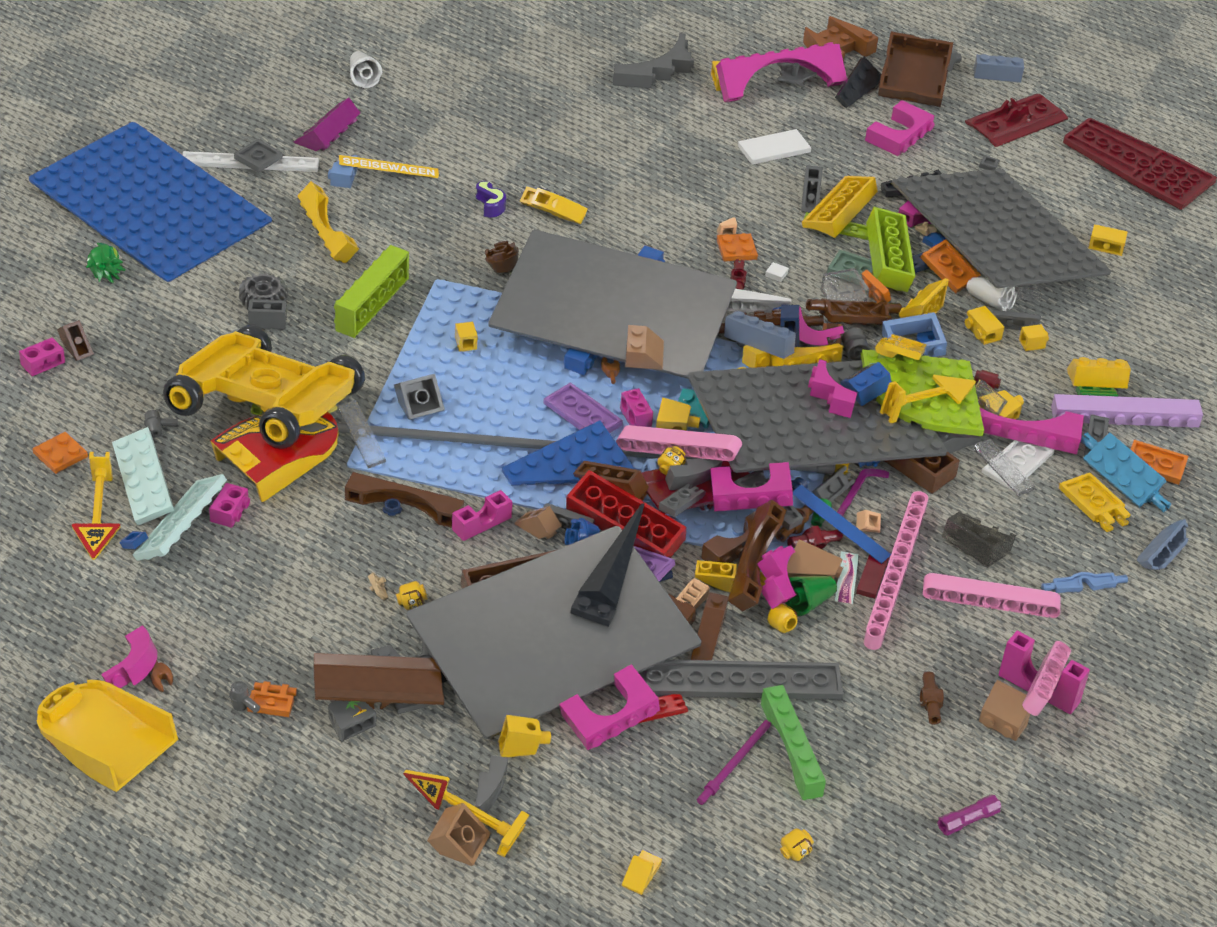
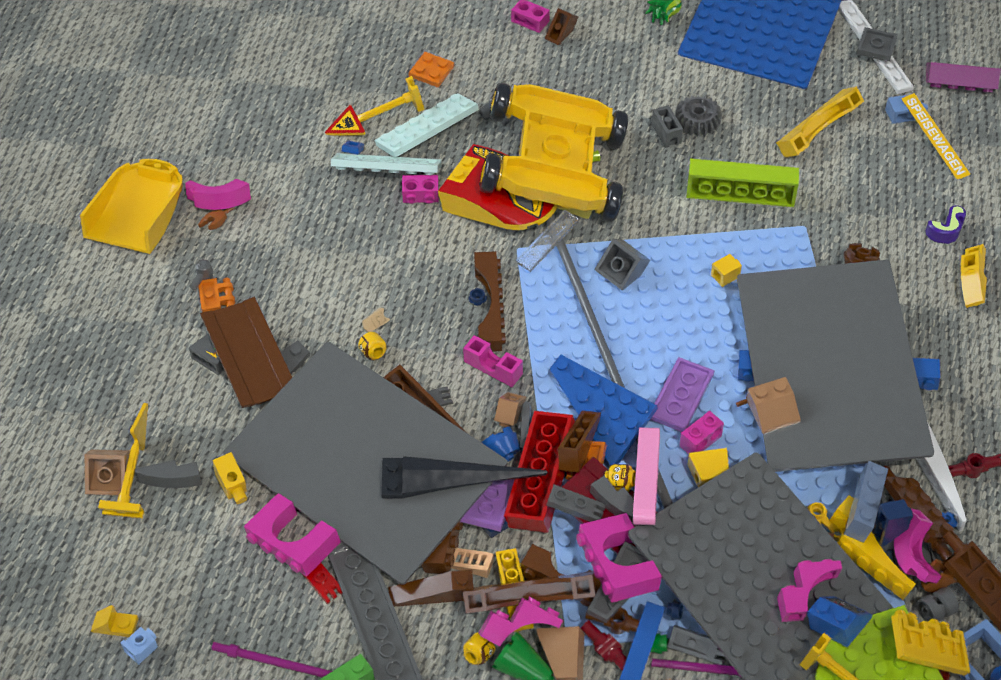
camera: 75 degrees right, 10 degrees up
none -> light blue brick [120,627,158,665]

